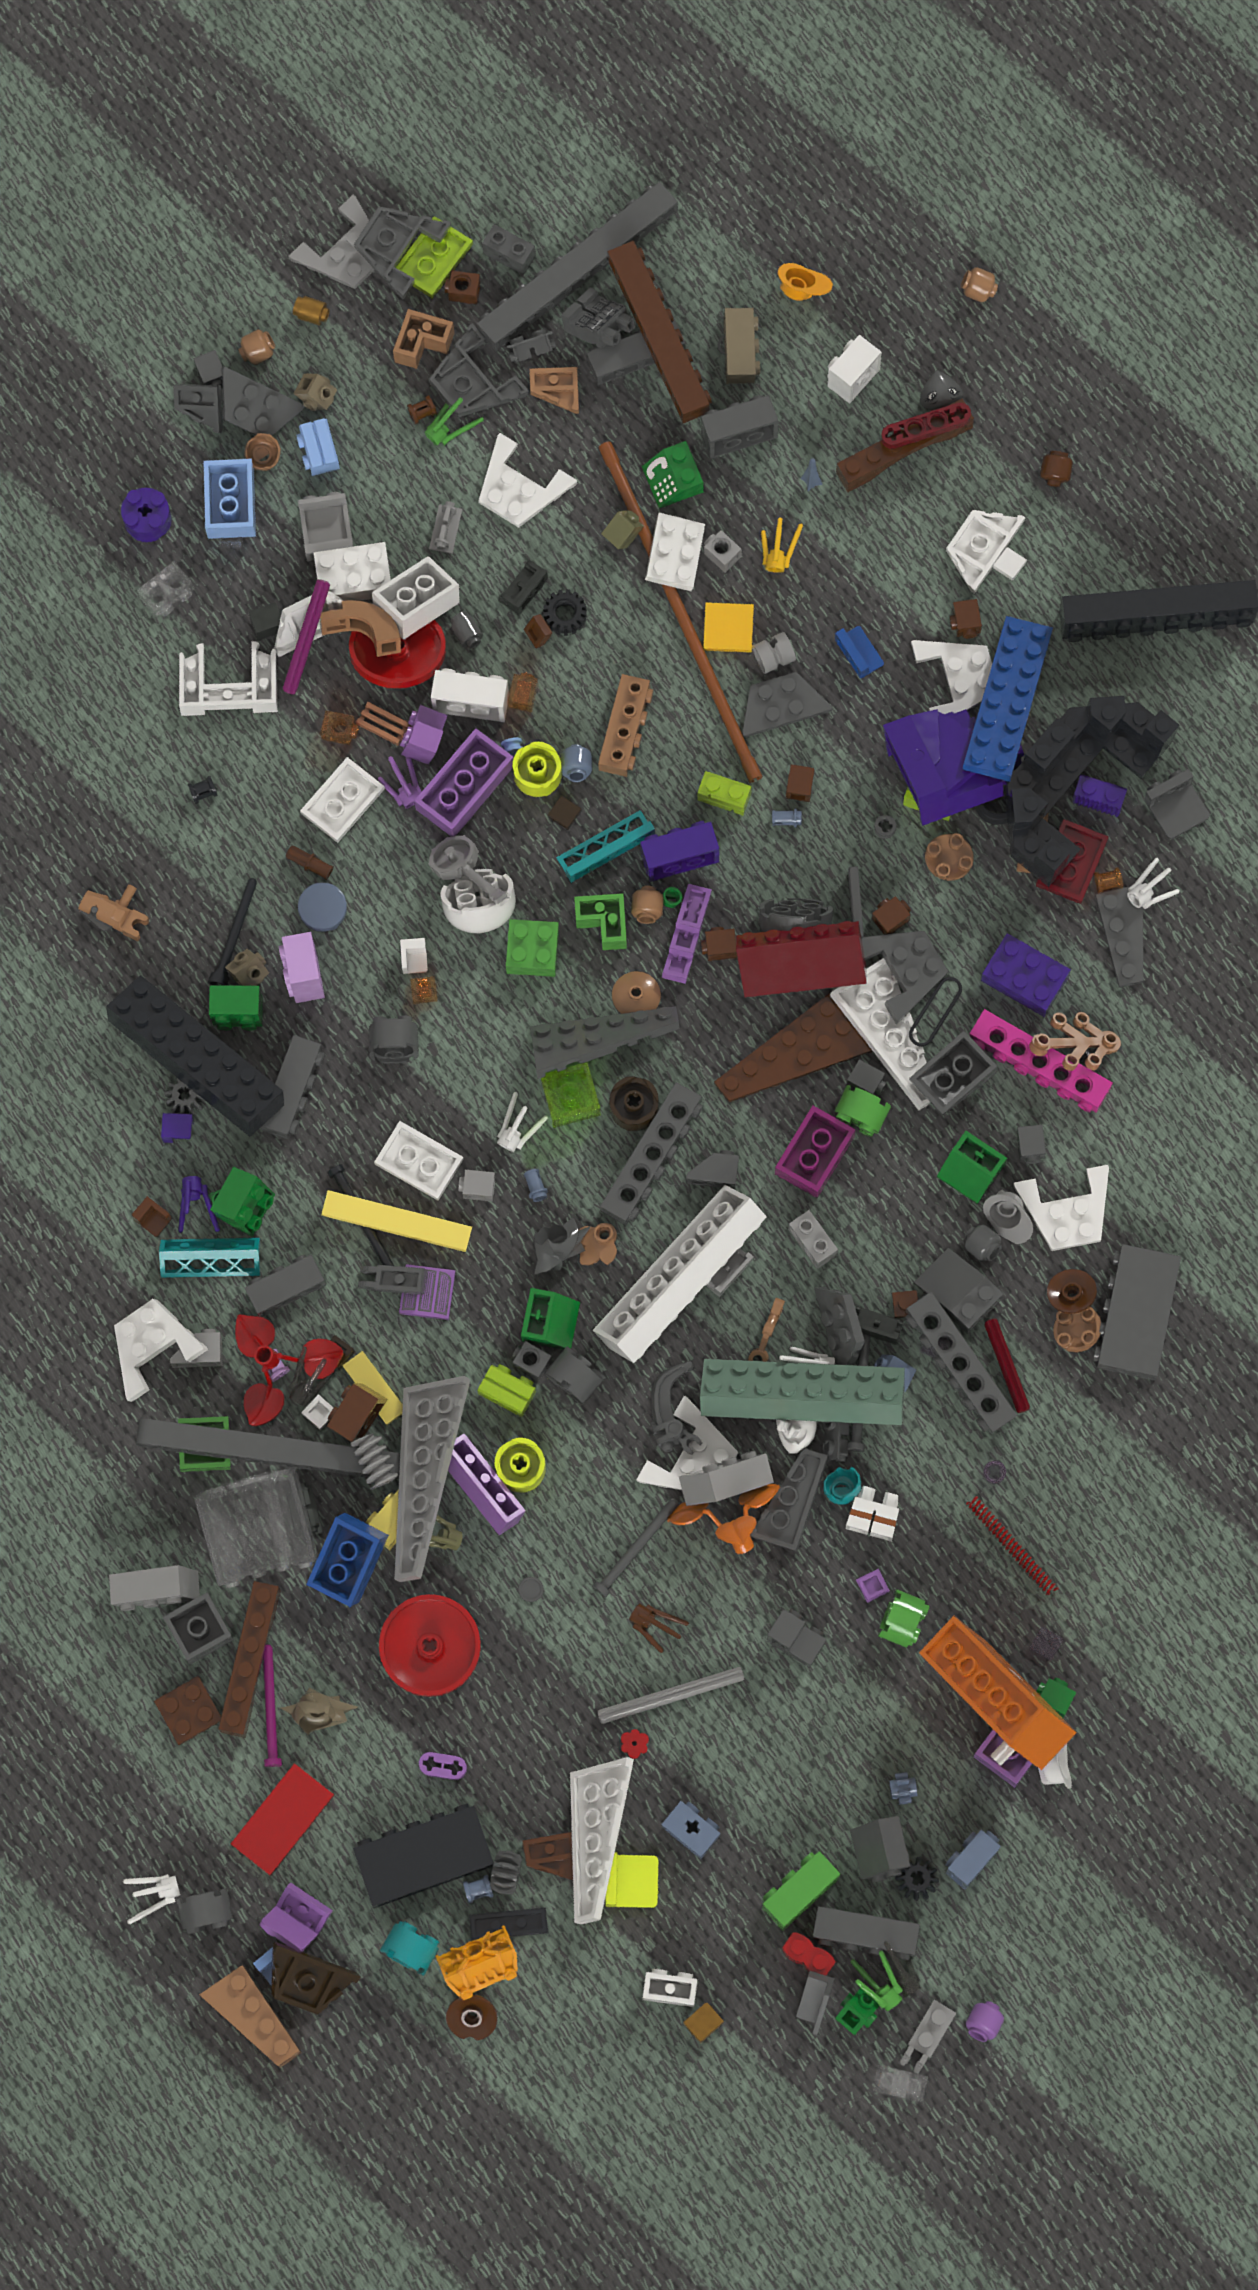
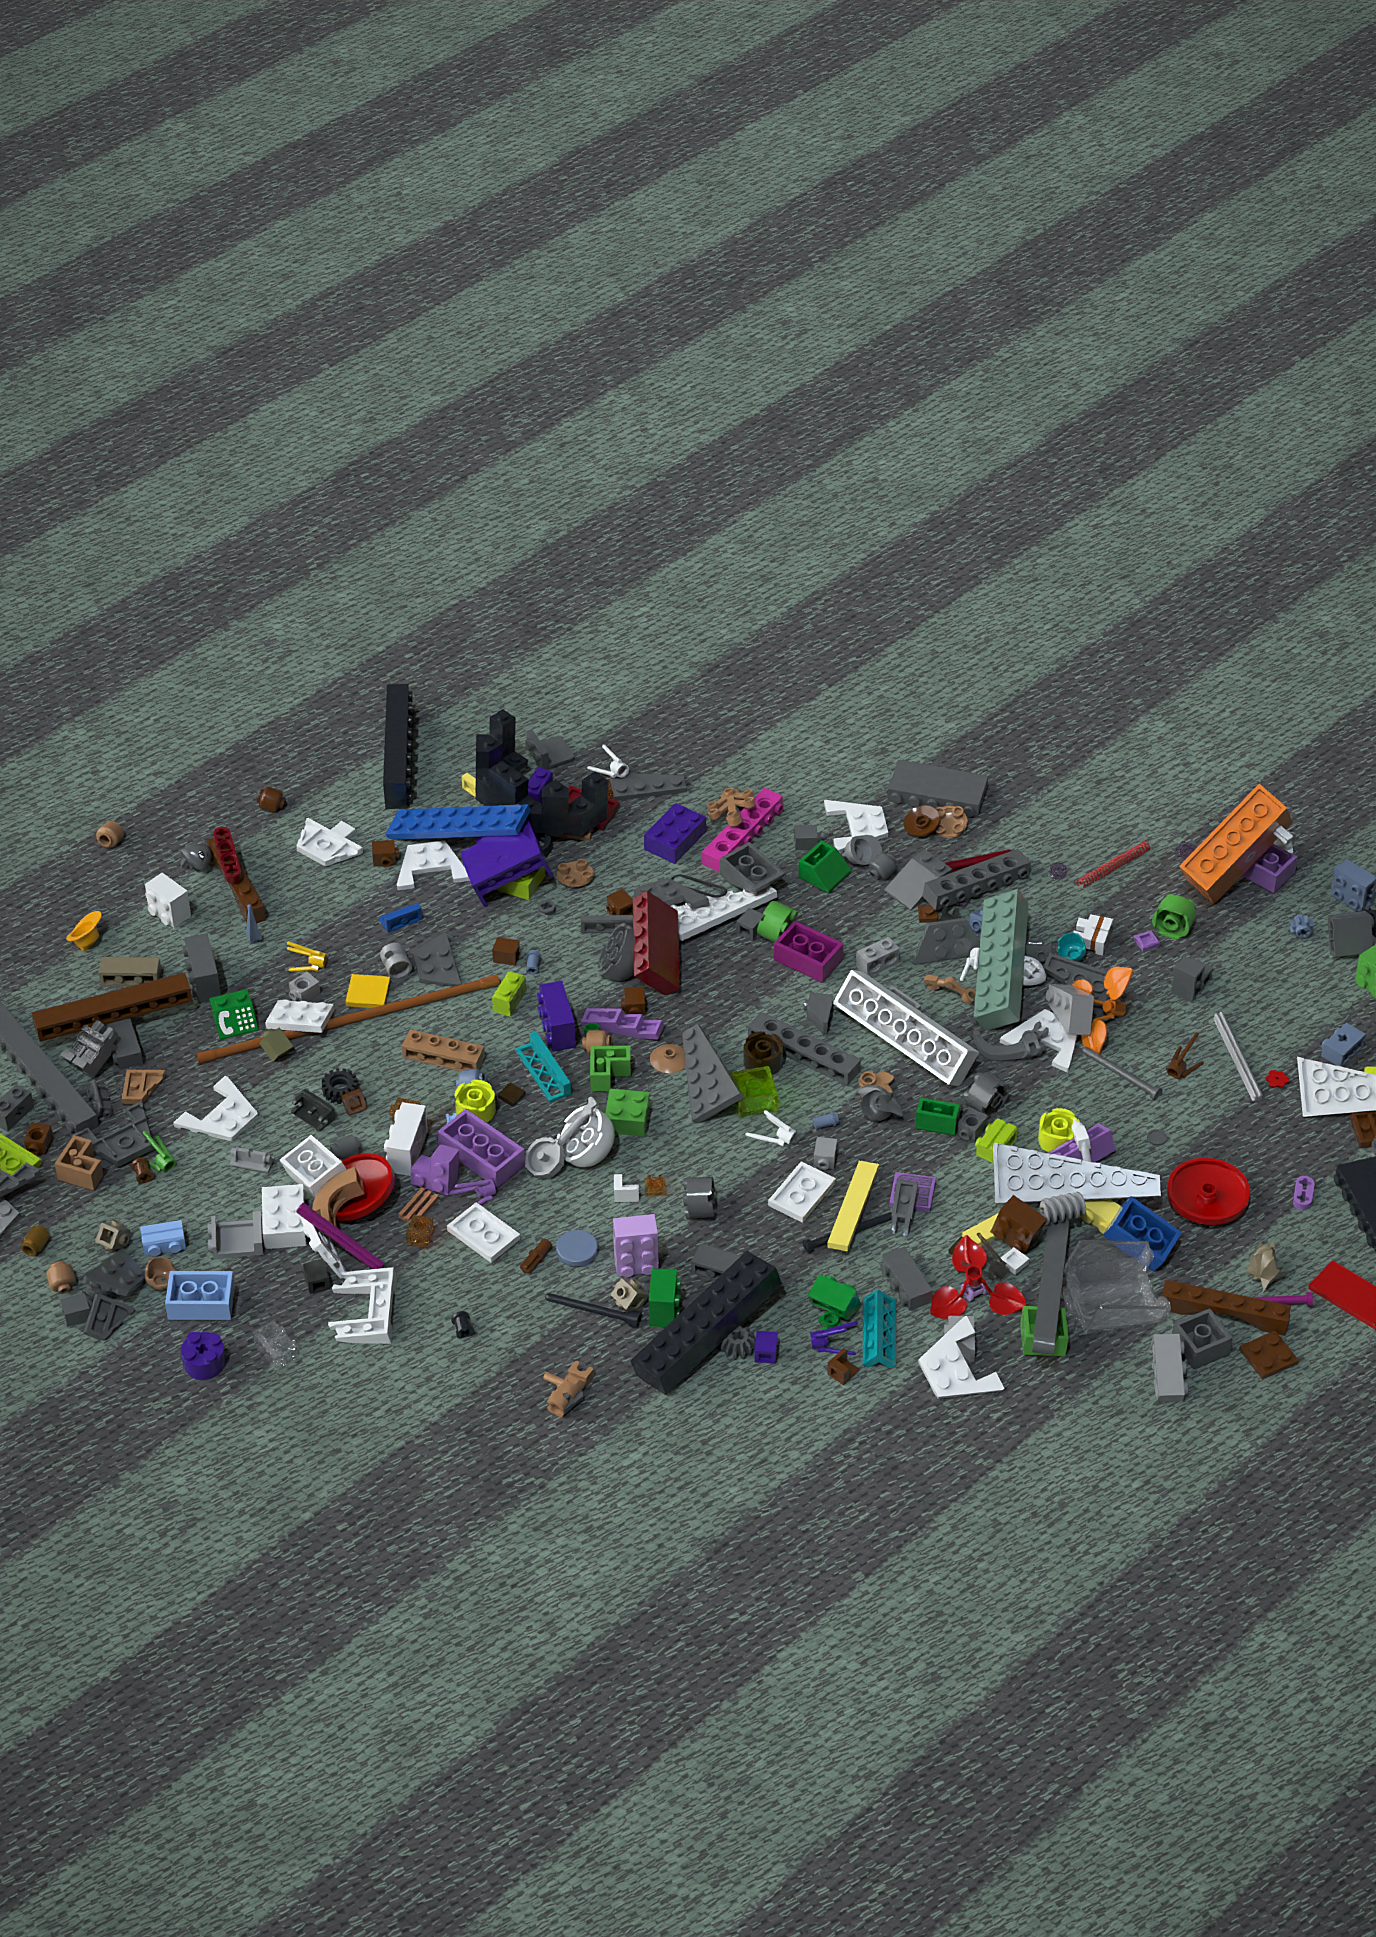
camera: 90 degrees left, 30 degrees down
reddish brown wing [714,993,873,1102] -> none
none -> white piece [1072,1118,1091,1162]

